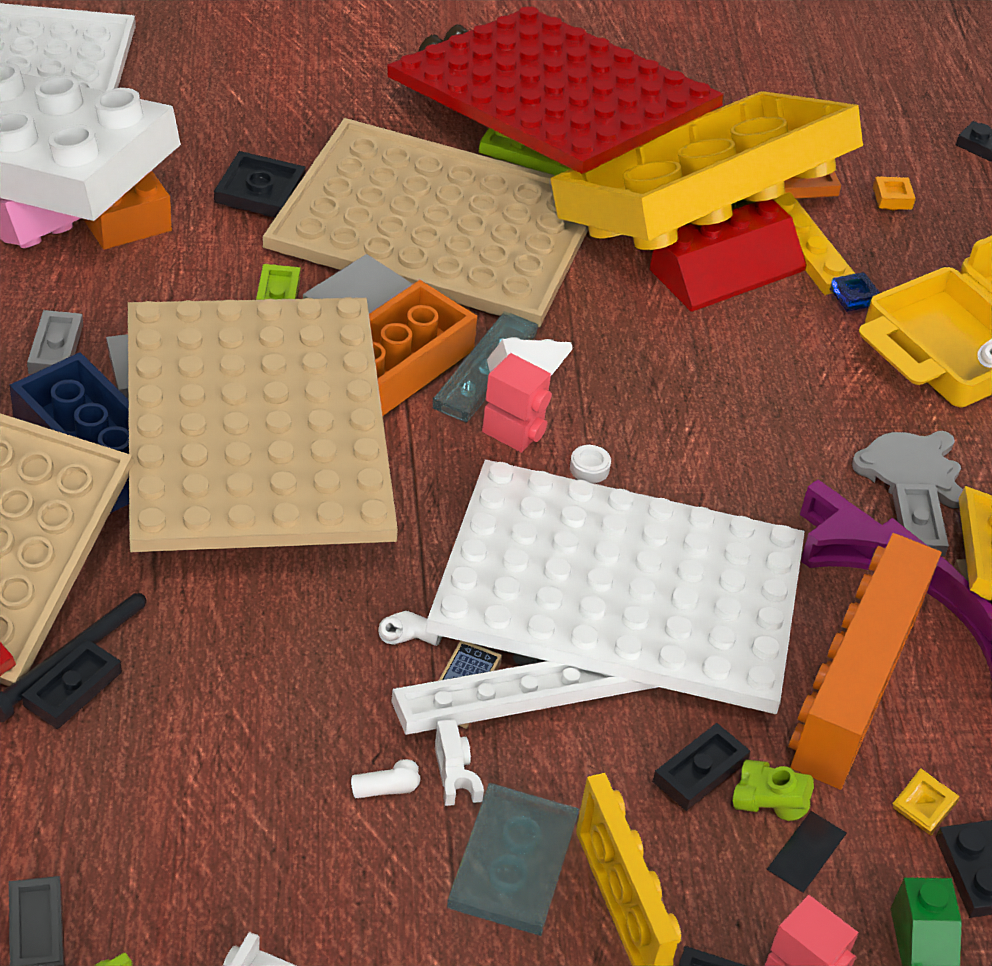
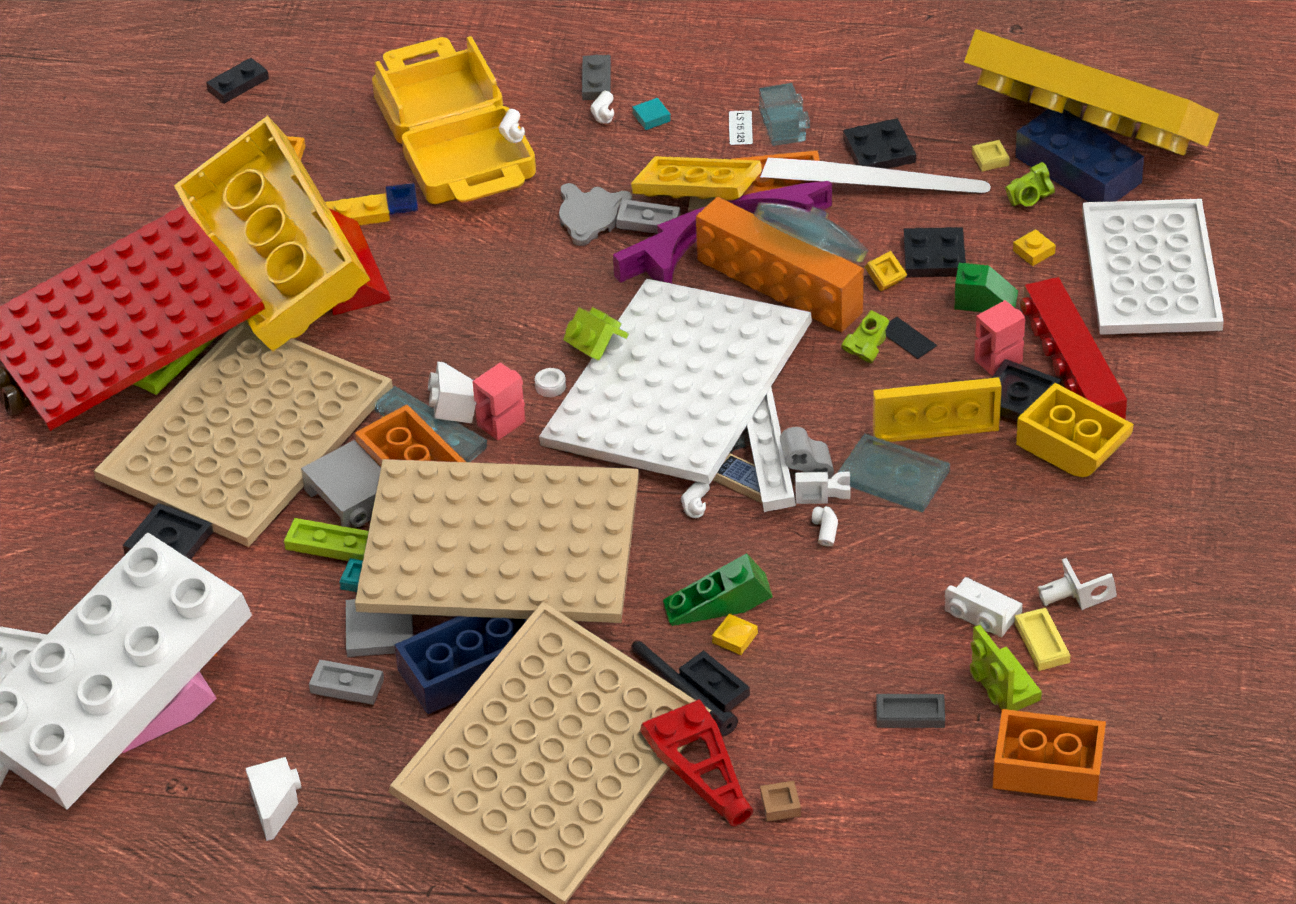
camera: 70 degrees left, 0 degrees up
black plate [652,723,751,811] -> none
none -> lime bracket [563,307,629,361]
none -> green slope [663,553,773,626]
none -> yellow tile [712,614,758,655]
none -> clear light blue dish [754,202,869,262]
none -> light grey axle [780,427,834,479]

